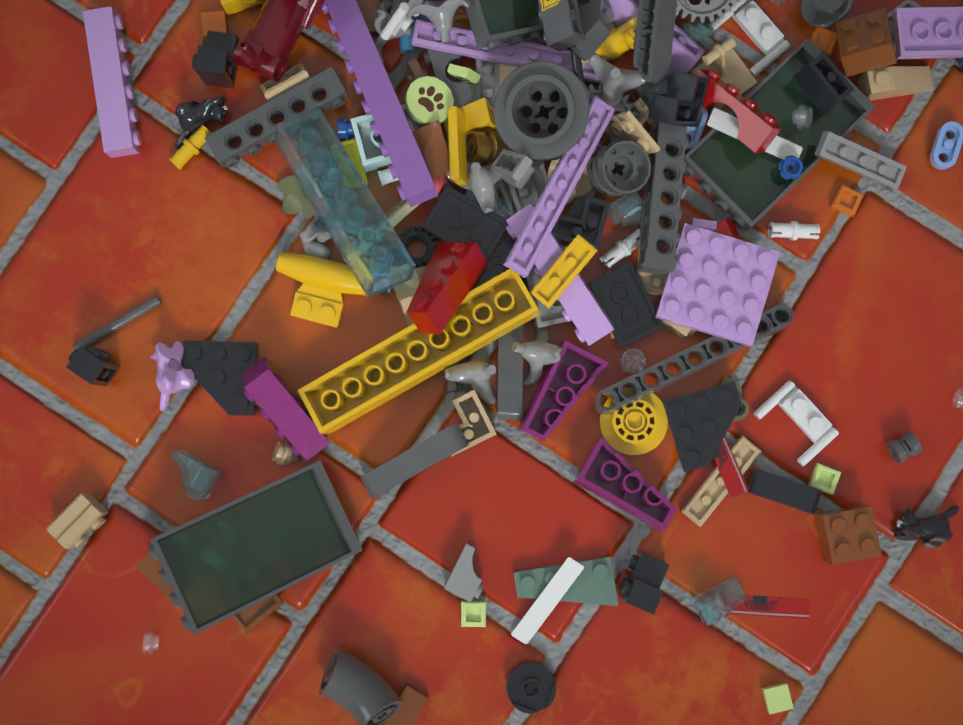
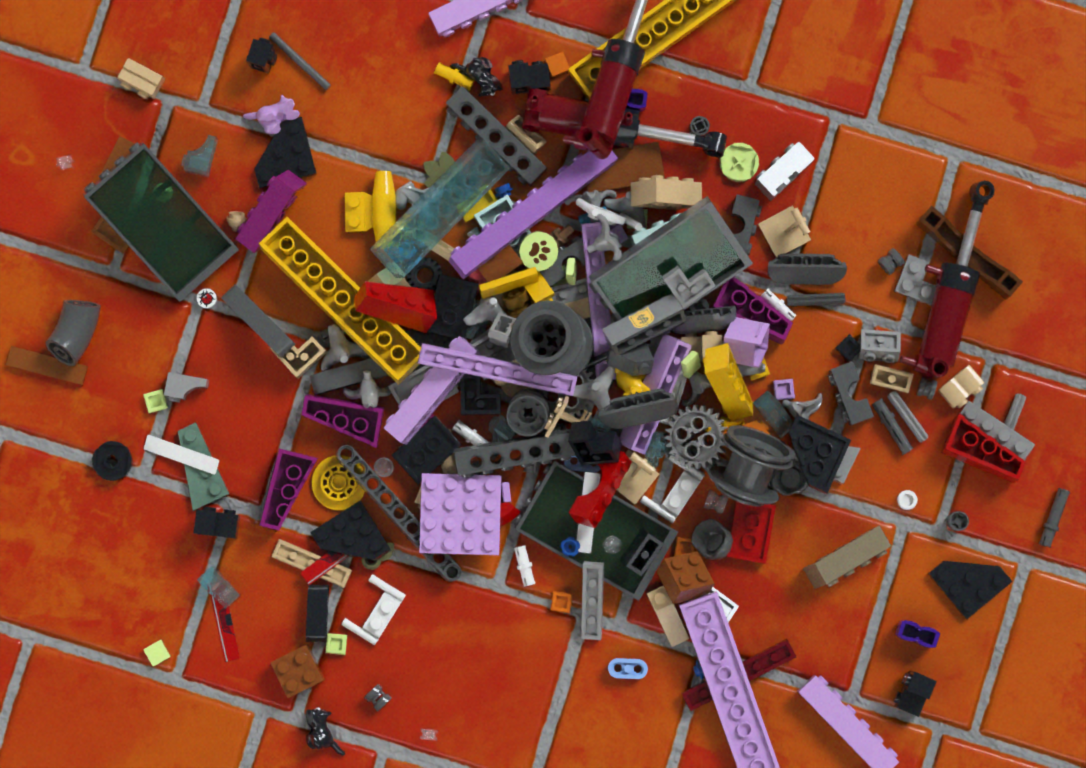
camera: 75 degrees right, 0 degrees up
yellow tile [530,234,598,309] -> none
none -> tile [197,288,217,309]

